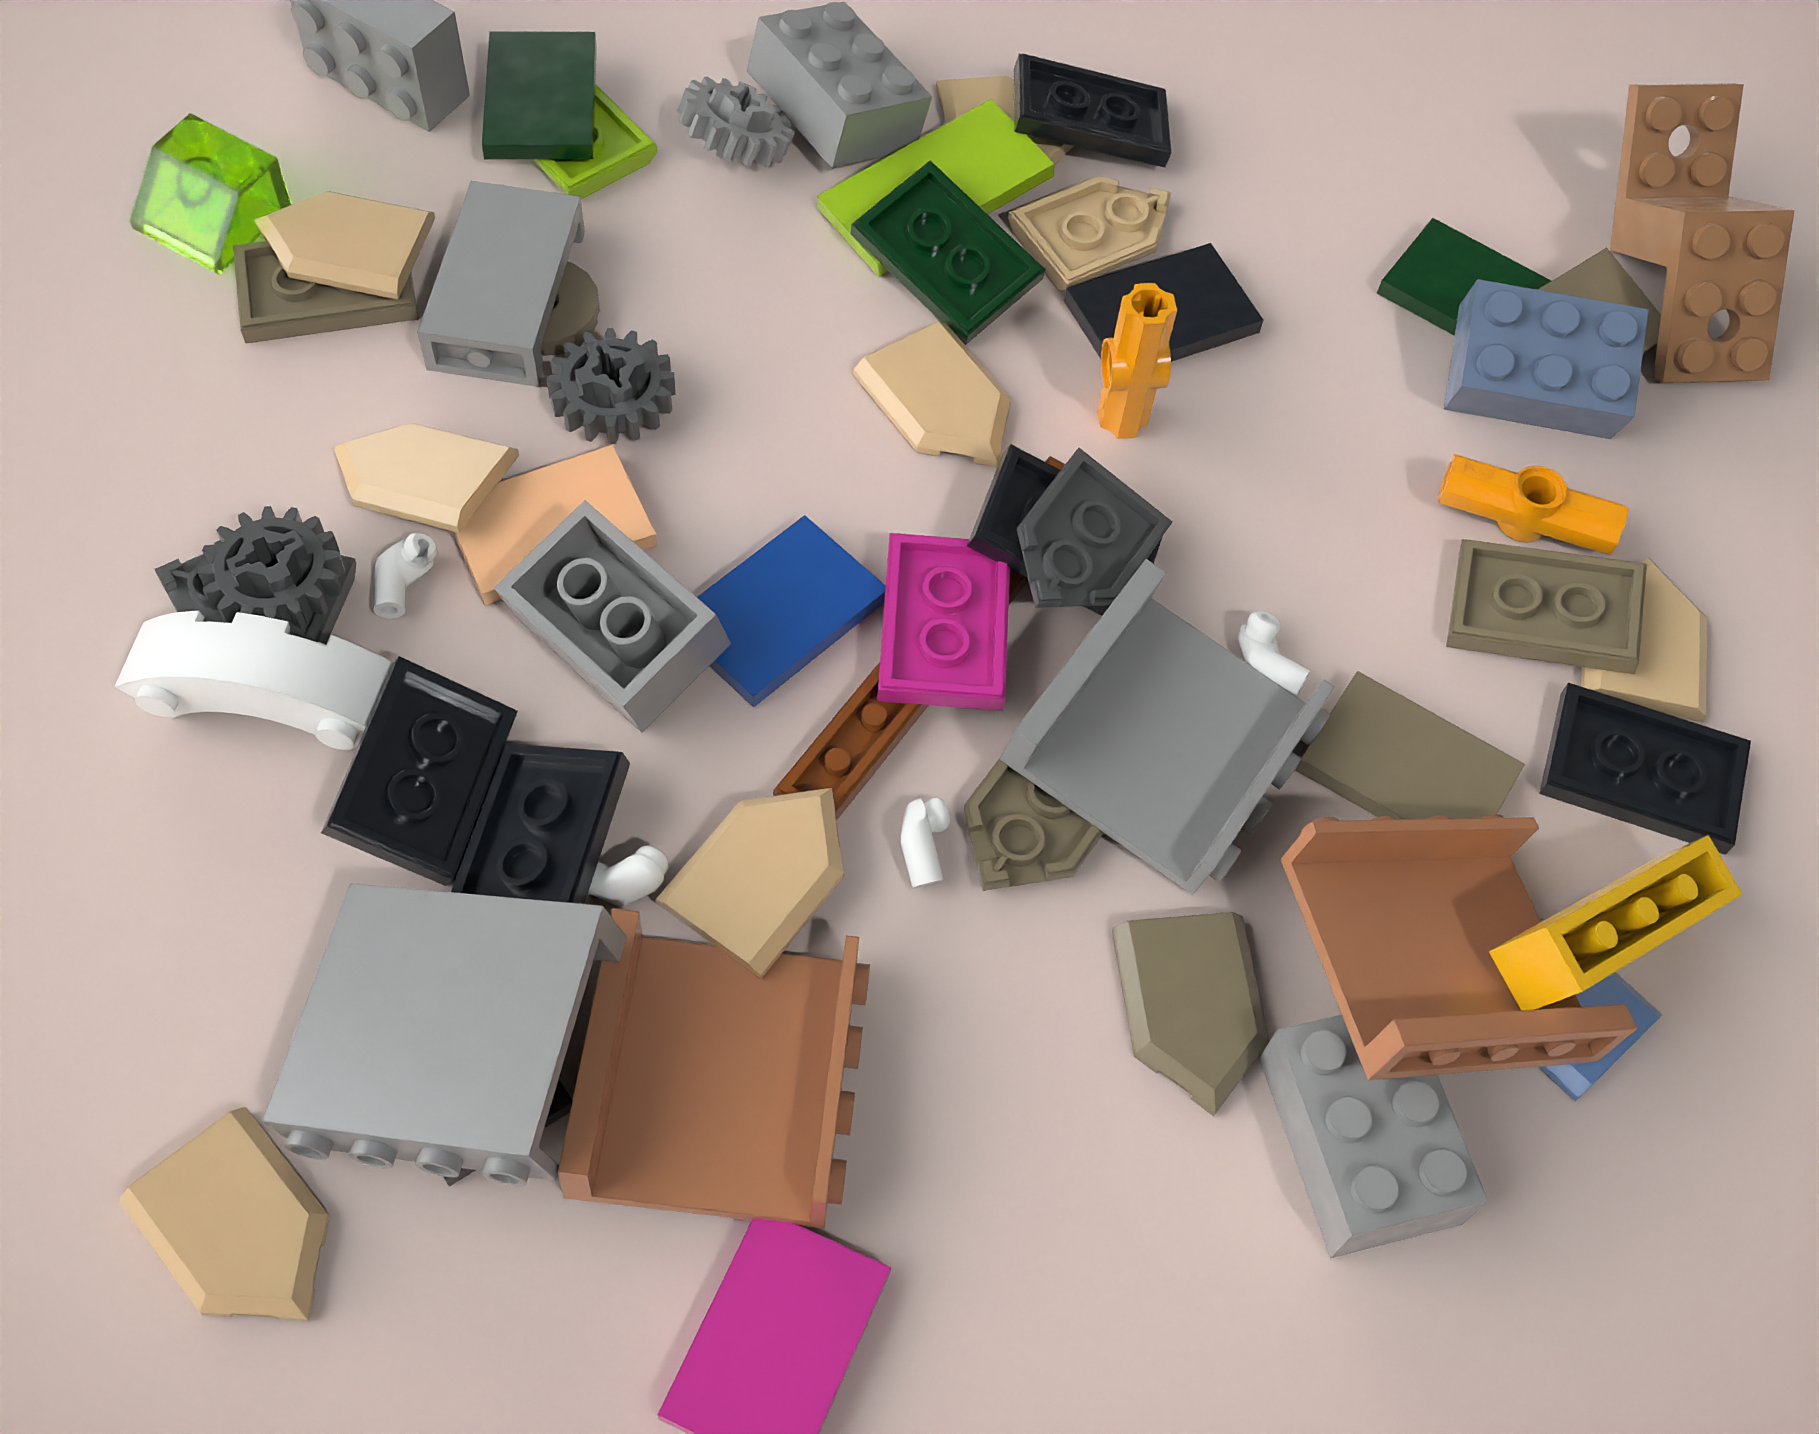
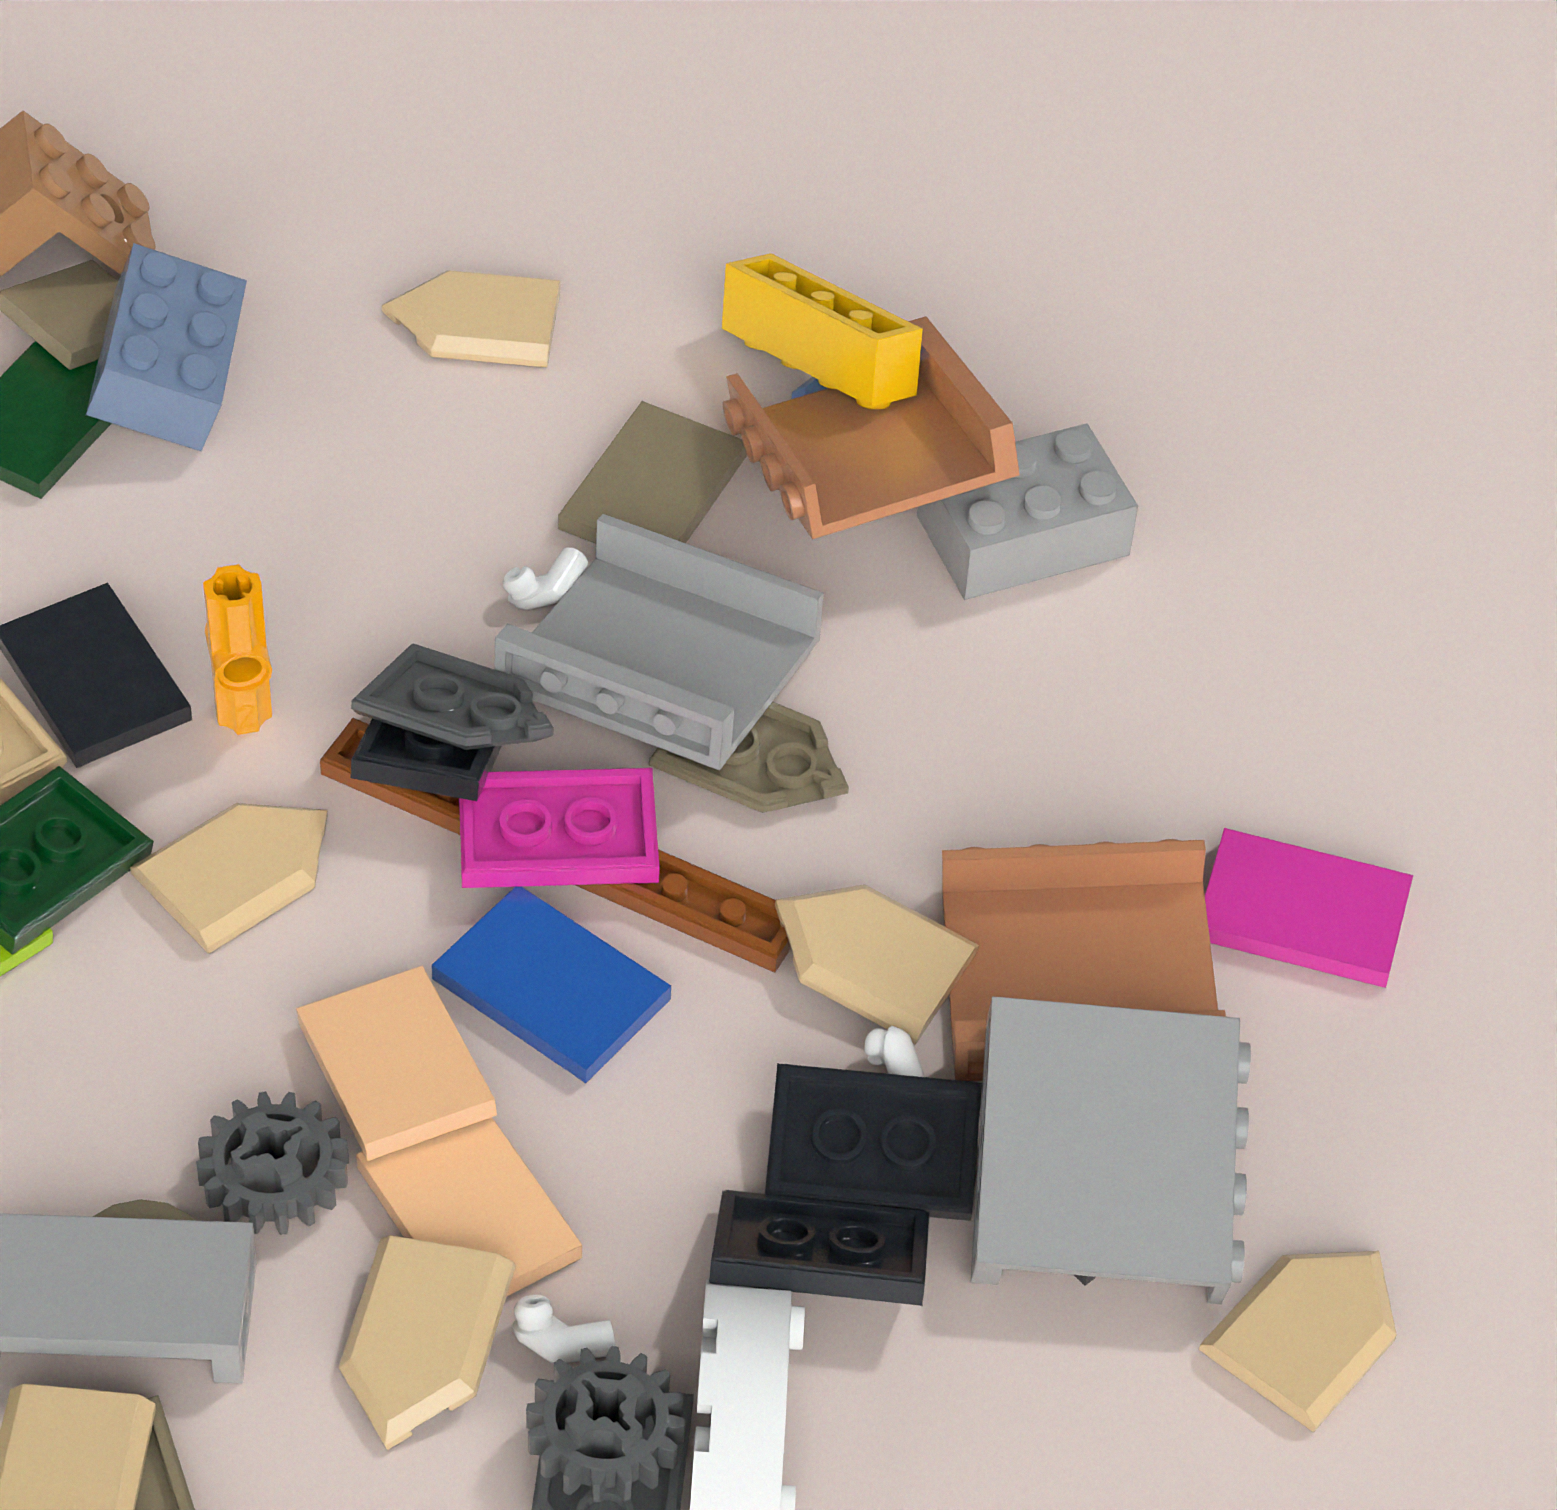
camera: 95 degrees left, 10 degrees down
light grey brick [494,500,731,733] -> none
white arm [900,797,950,888] -> none
dark tan tile [1112,912,1269,1116] -> none
light orange piece [1437,454,1629,555] -> none
dark tan tile [1446,539,1647,674] -> none
black tile [1539,682,1751,855] -> none
none -> light nougat tile [296,965,497,1161]

